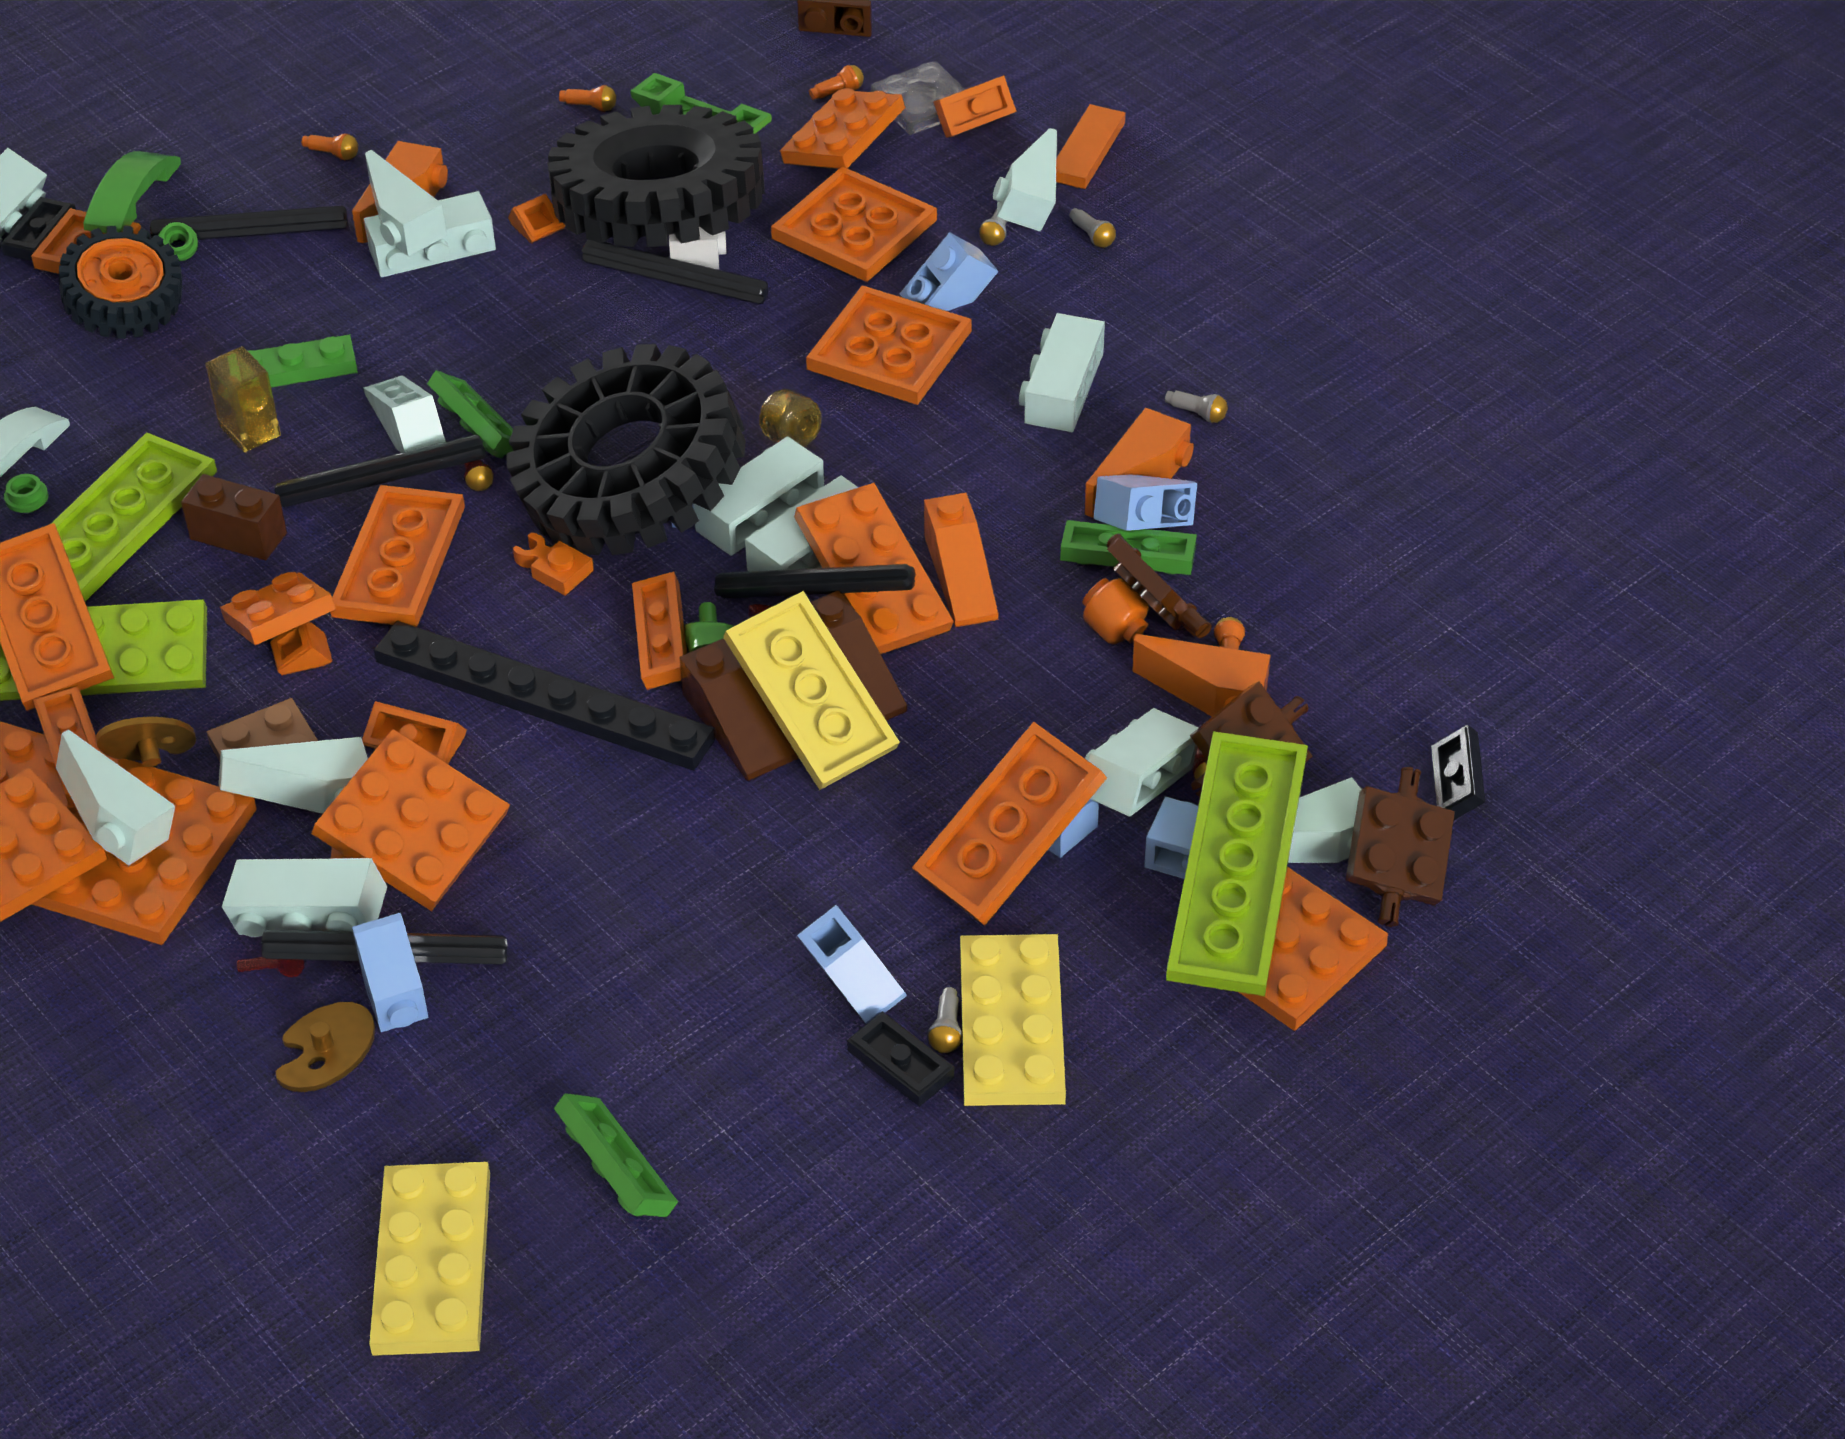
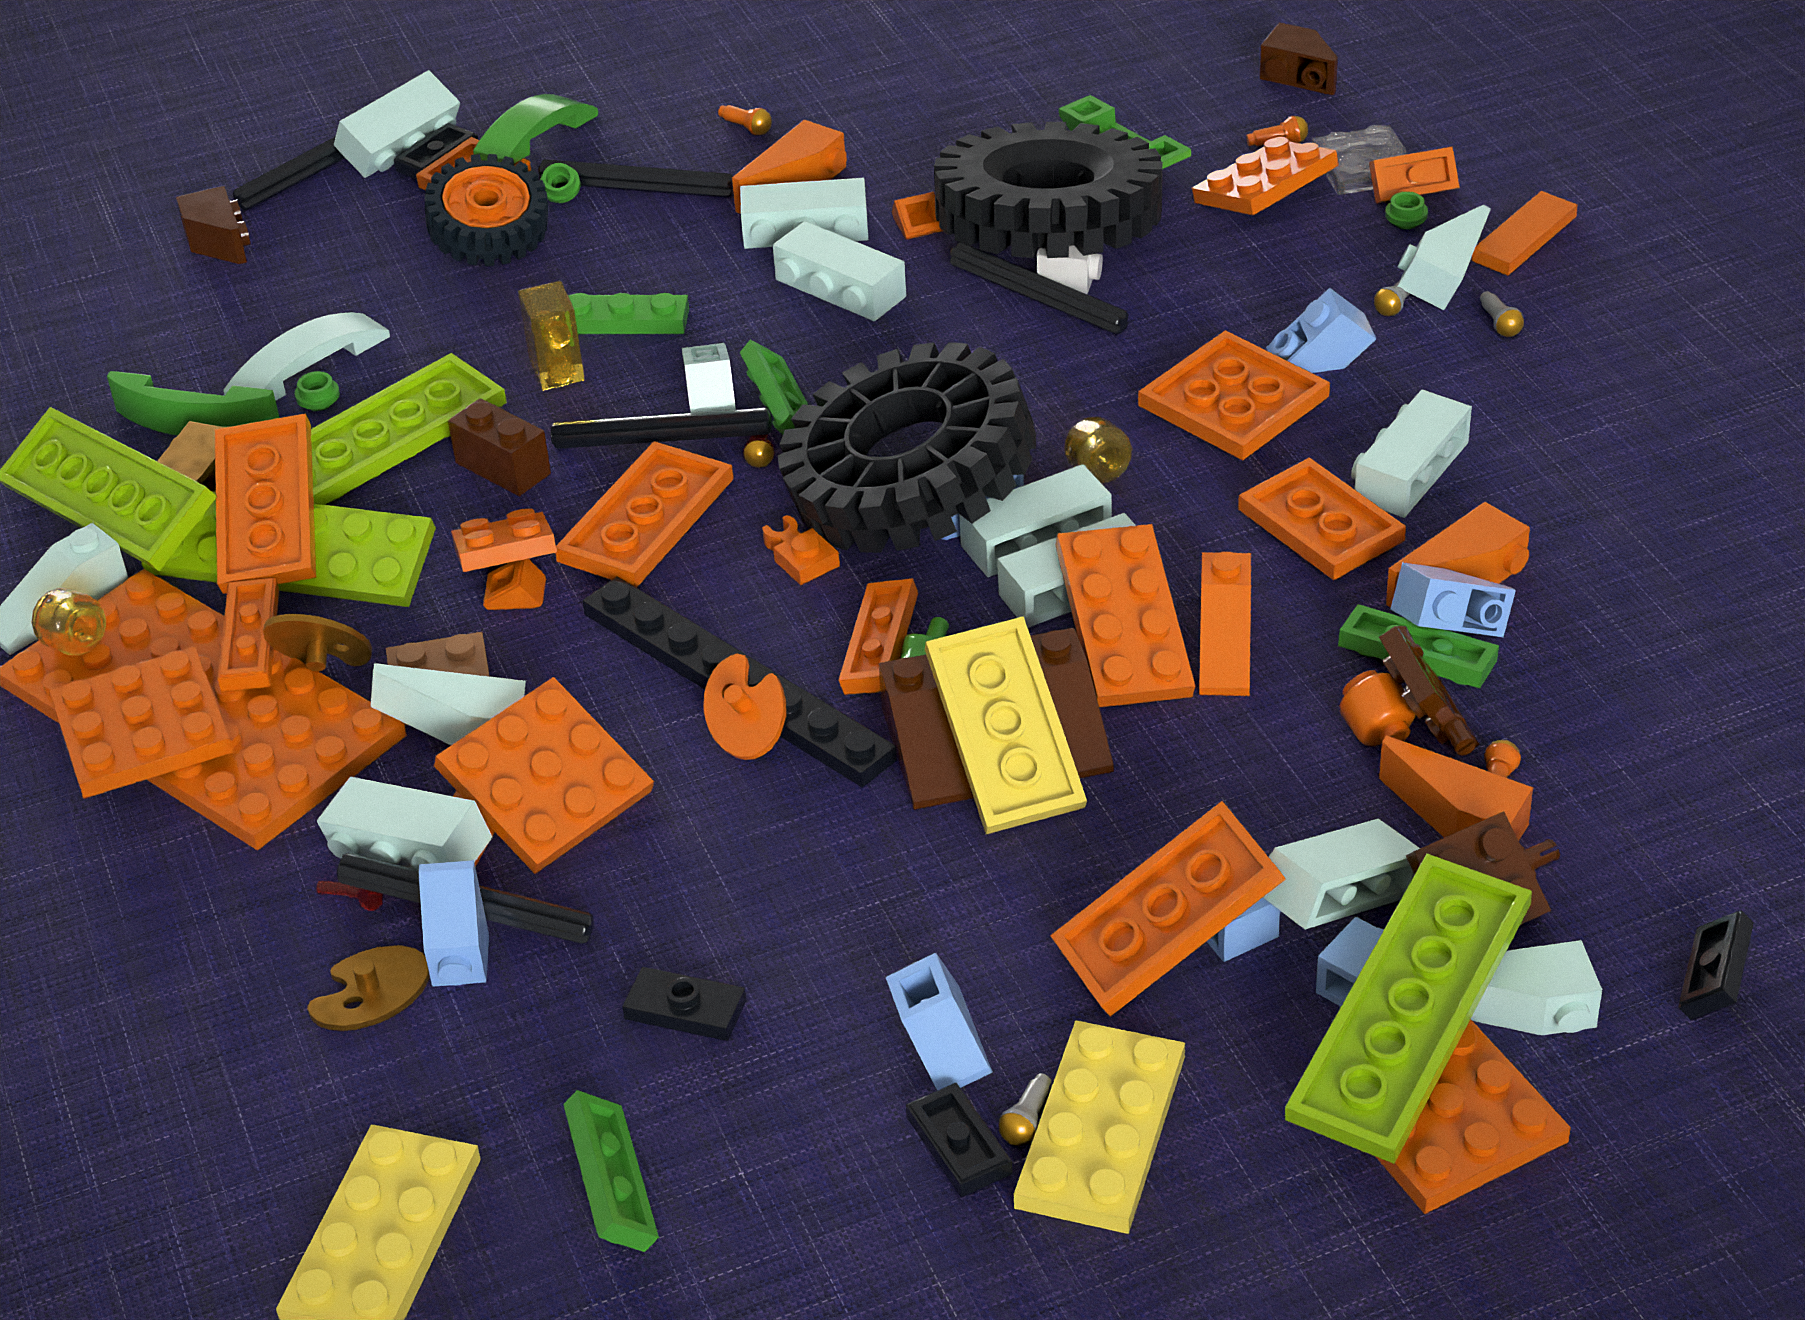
camera: 20 degrees right, 5 degrees down
light aqua slope [56,729,175,865] -> none
orange slope [362,701,467,764] -> none
light aqua slope [365,150,447,257] -> none
orange piece [559,85,616,112] -> none
black axle [714,564,916,598] -> none
orange plate [771,166,937,282] -> none
light grey piece [1165,390,1228,423] -> none
reddish brown plate [1345,767,1455,927] -> none
none -> black plate [622,967,747,1041]
none -> orange piece [704,654,786,760]
none -> light aqua brick [773,221,906,321]
none -> orange plate [1238,457,1406,580]
none -> bright green plate [1385,192,1428,229]

